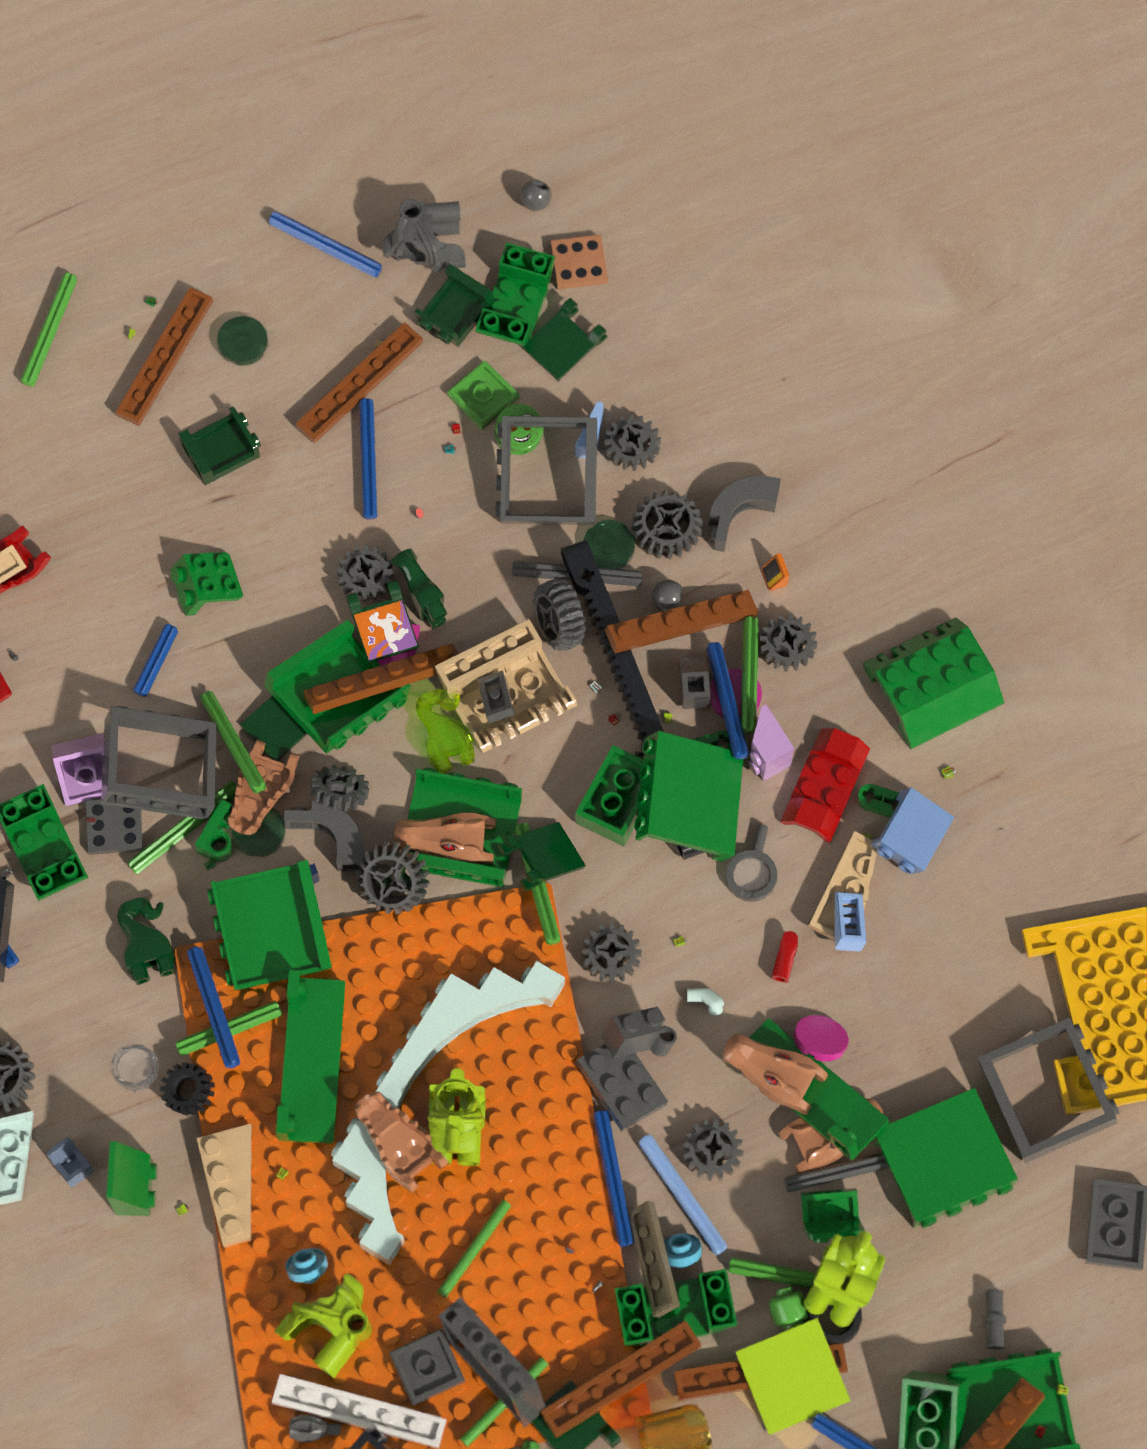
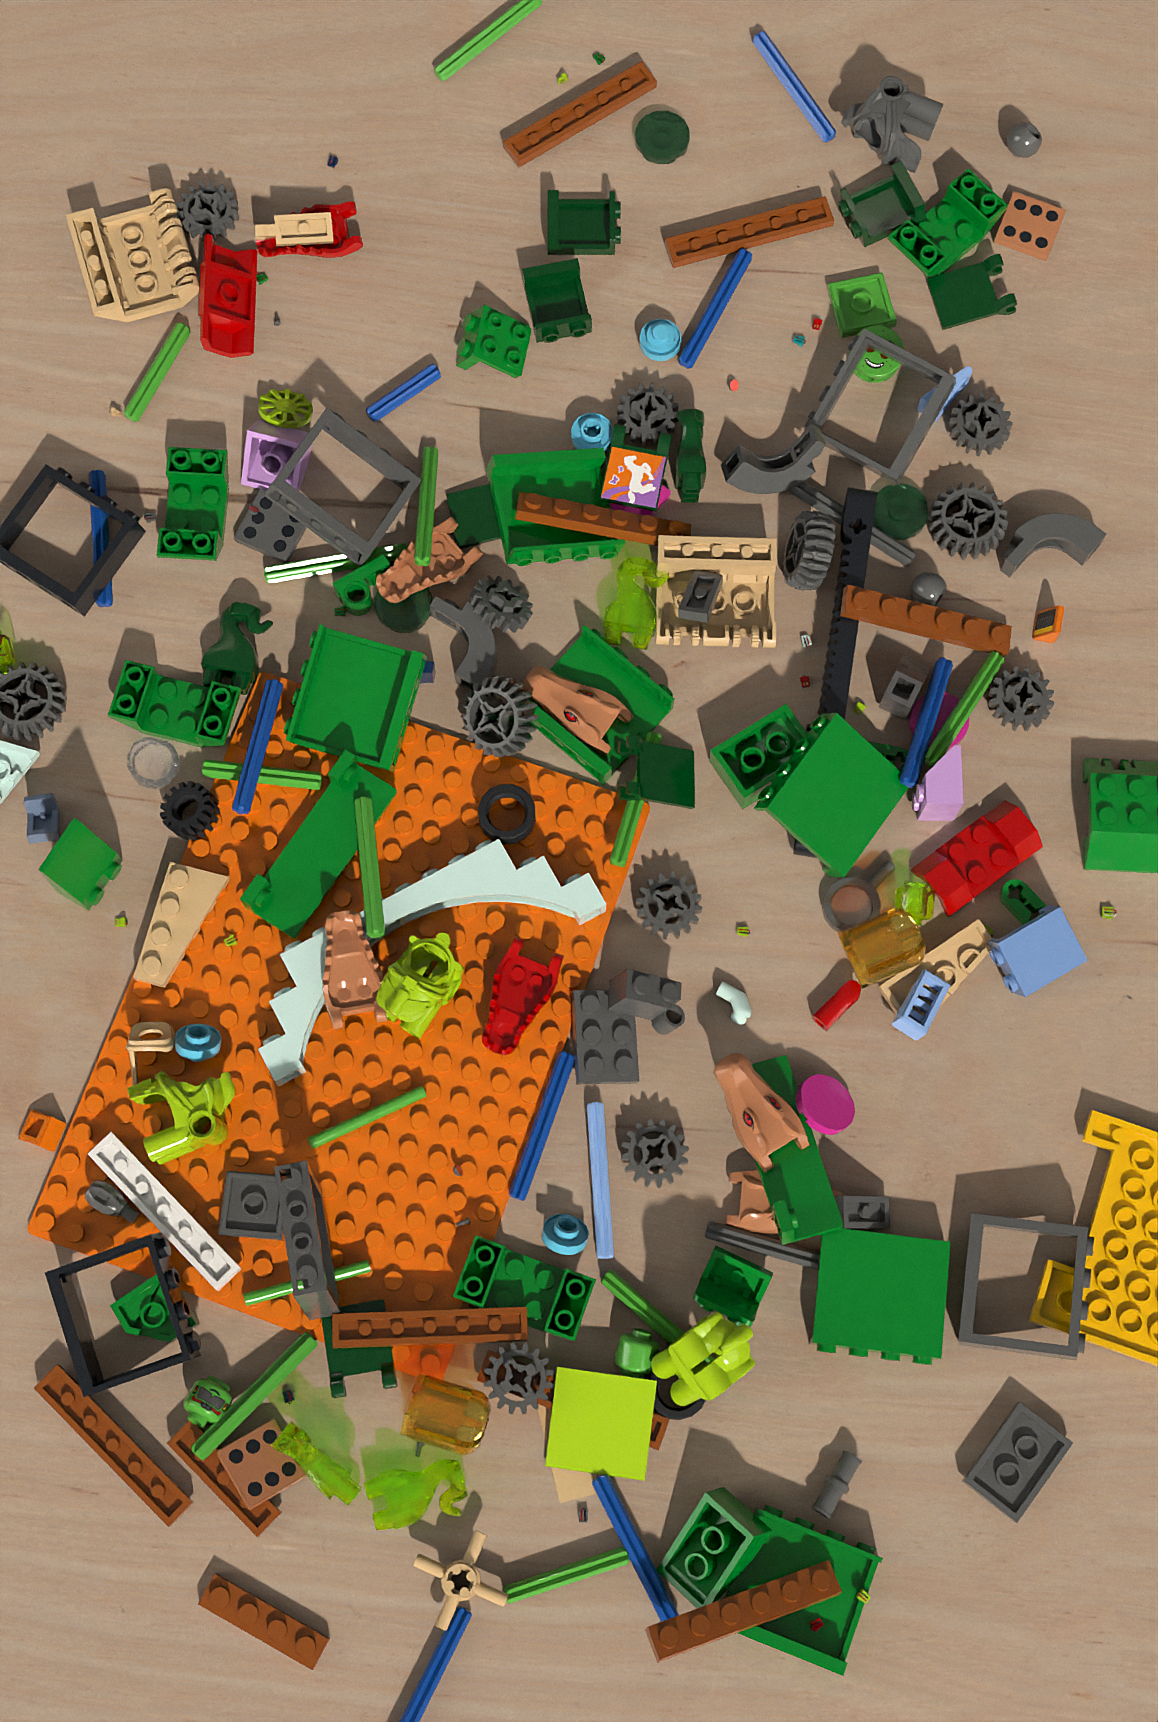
camera: 30 degrees right, 5 degrees up
dark tan tile [628,1201,680,1317] -> none
none -> orange slope [18,1110,66,1152]
none -> green slope [108,660,242,748]
none -> tan piece [126,1022,175,1085]
none -> lime wheel [258,388,313,428]
none -> bright green axle [354,796,385,938]
none -> black tyre [478,784,536,845]
none -> red animal [482,936,564,1055]
none -> dark grey gear [484,1343,554,1415]
none -> dark green panel [522,258,592,343]
none -> medium azure plate [571,413,613,452]
none -> medium azure plate [639,319,681,361]
none -> dark grey arch [721,423,826,494]
none -> dark grey plate [834,1196,890,1229]
none -> clear yellow cylinder [838,908,926,989]
none -> clear neon green head [894,881,935,926]

